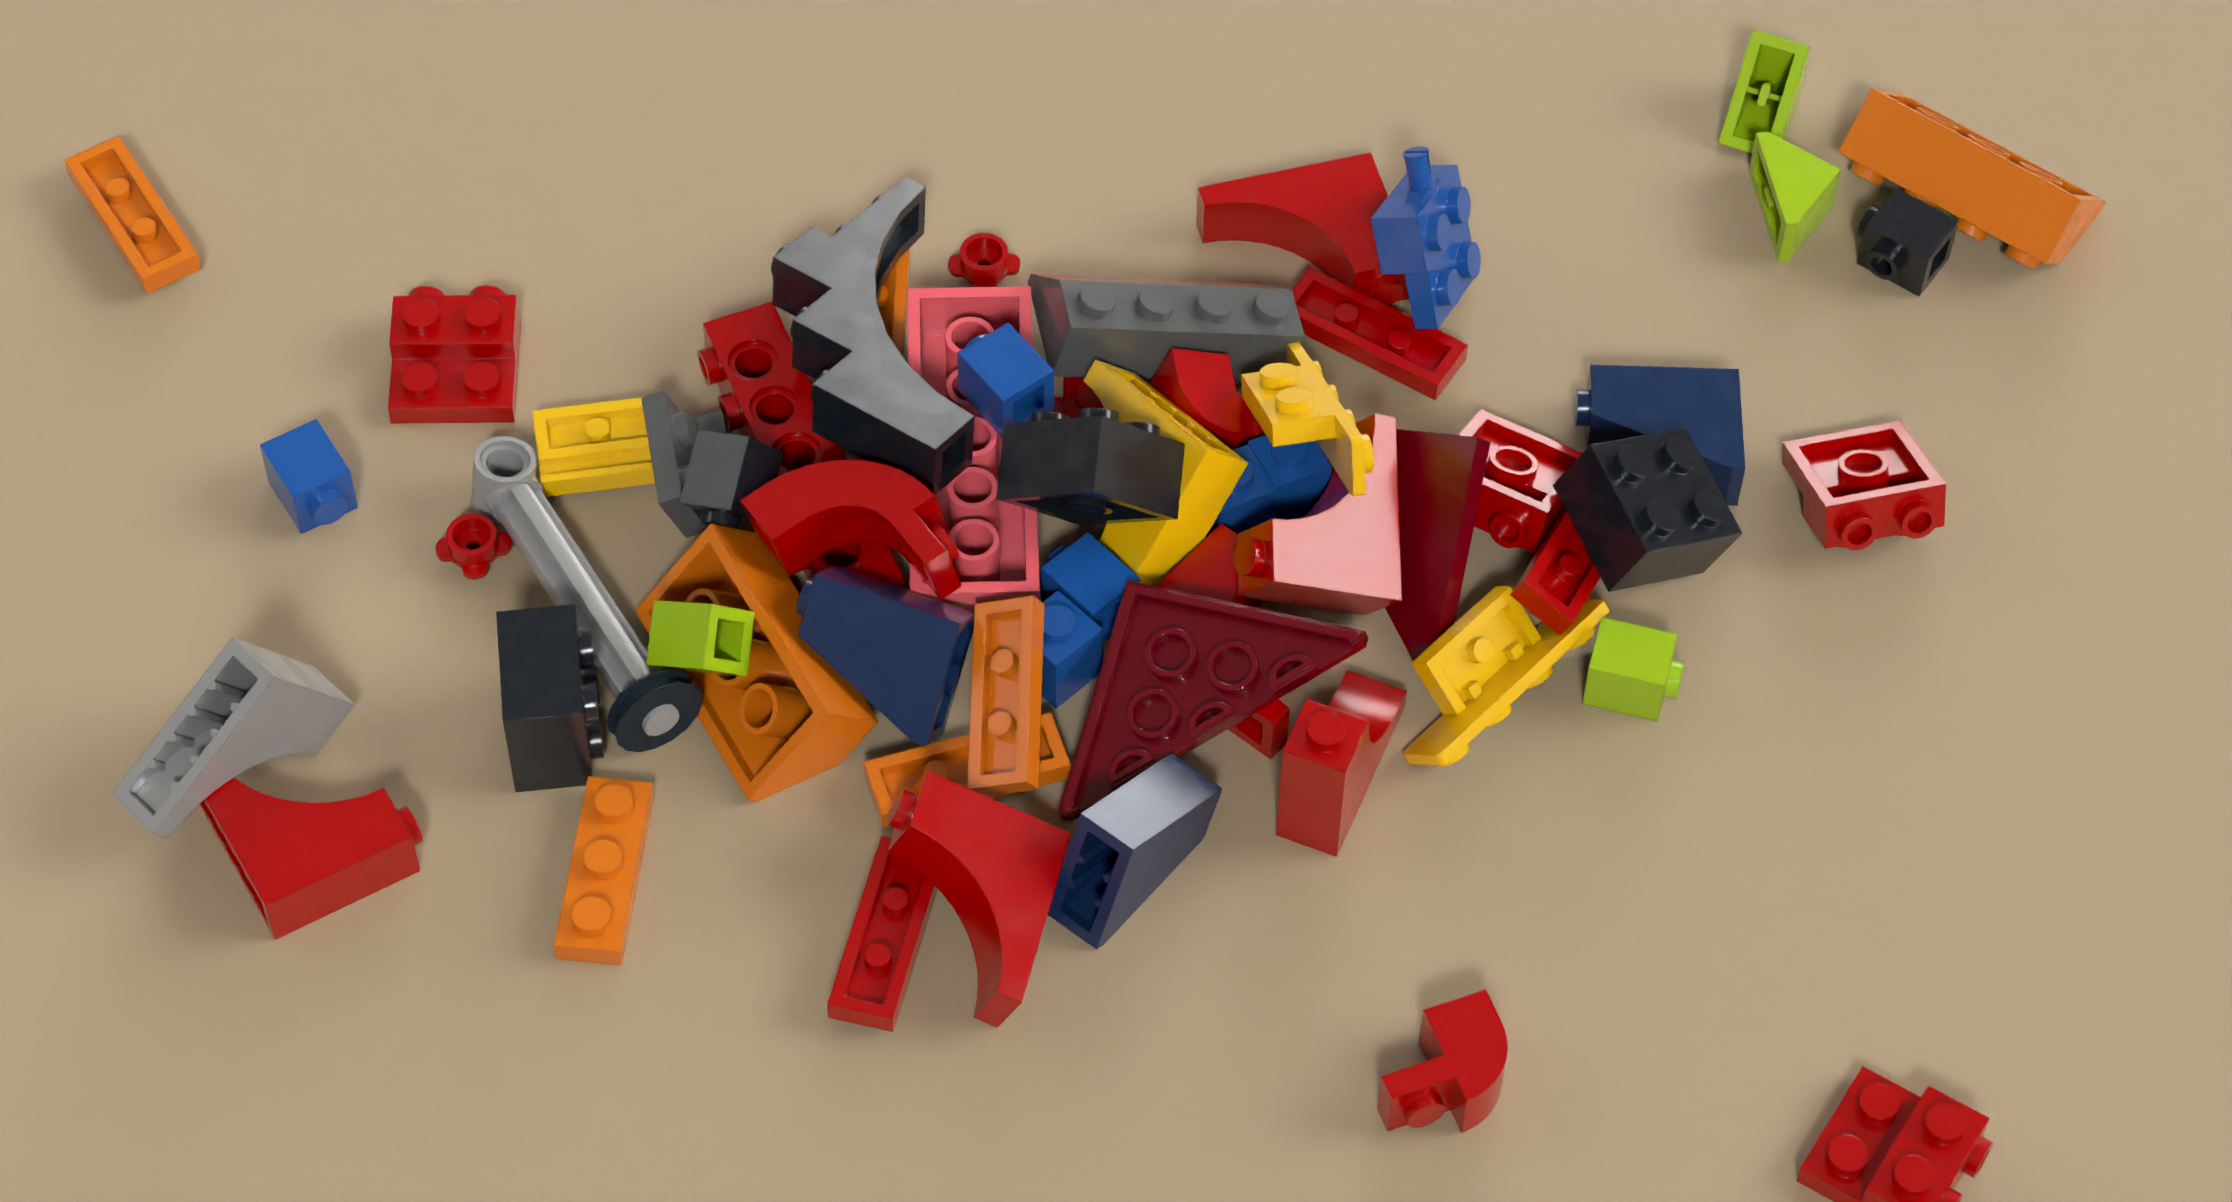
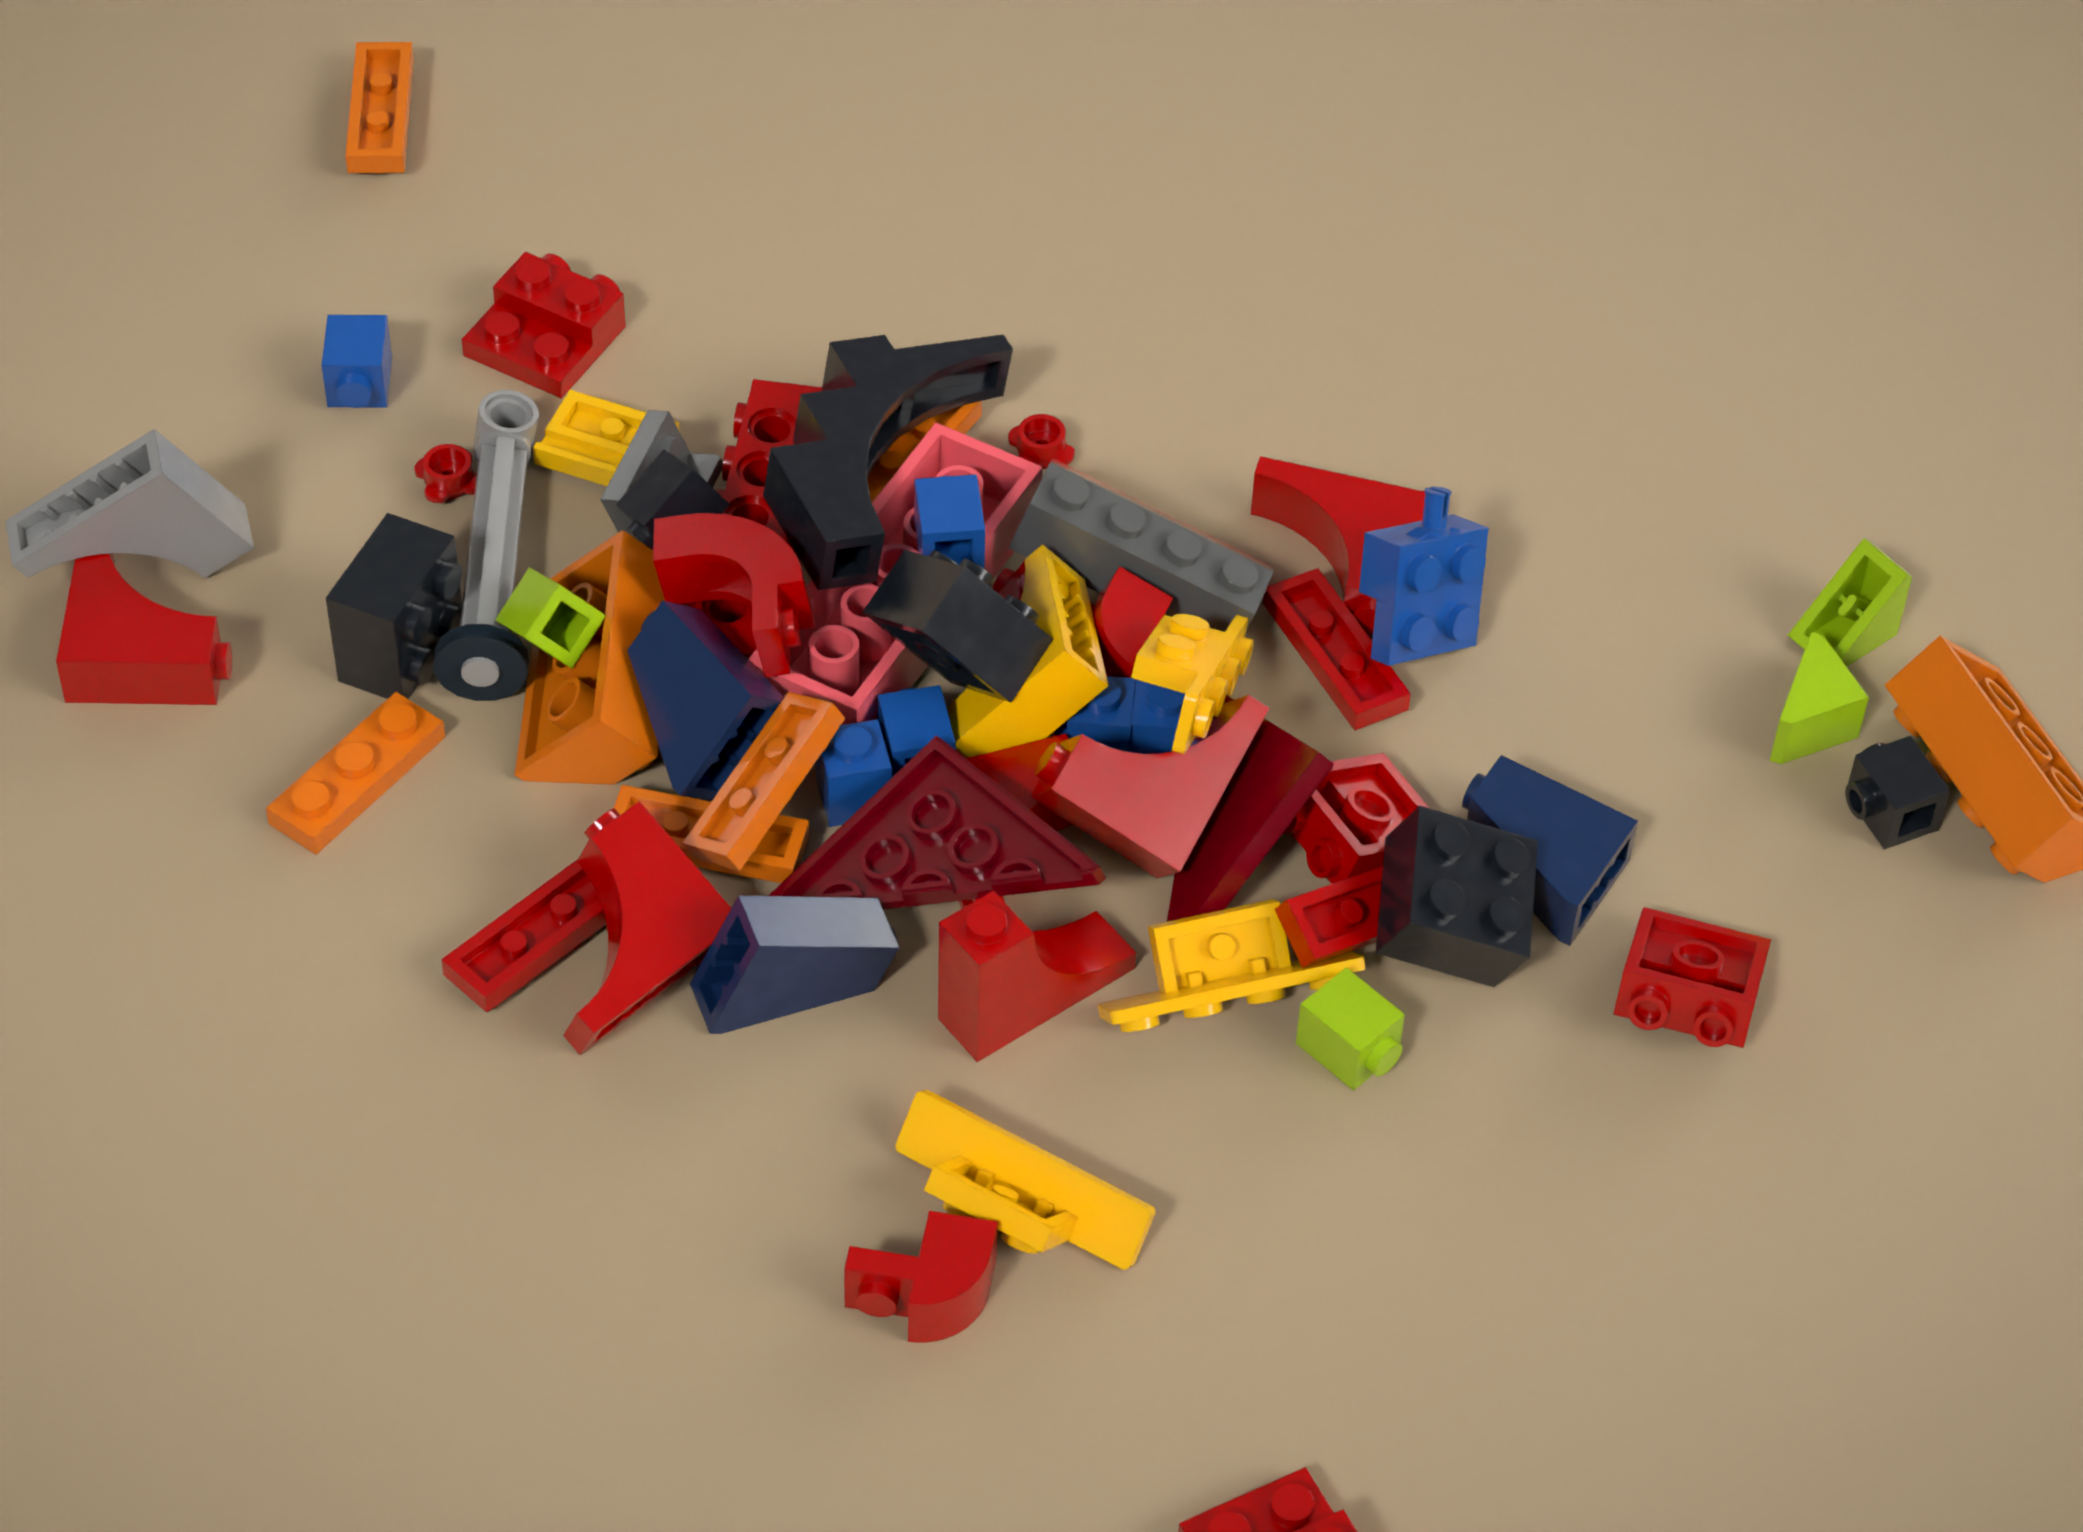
camera: 30 degrees right, 5 degrees down
none -> yellow bracket [895,1089,1155,1270]

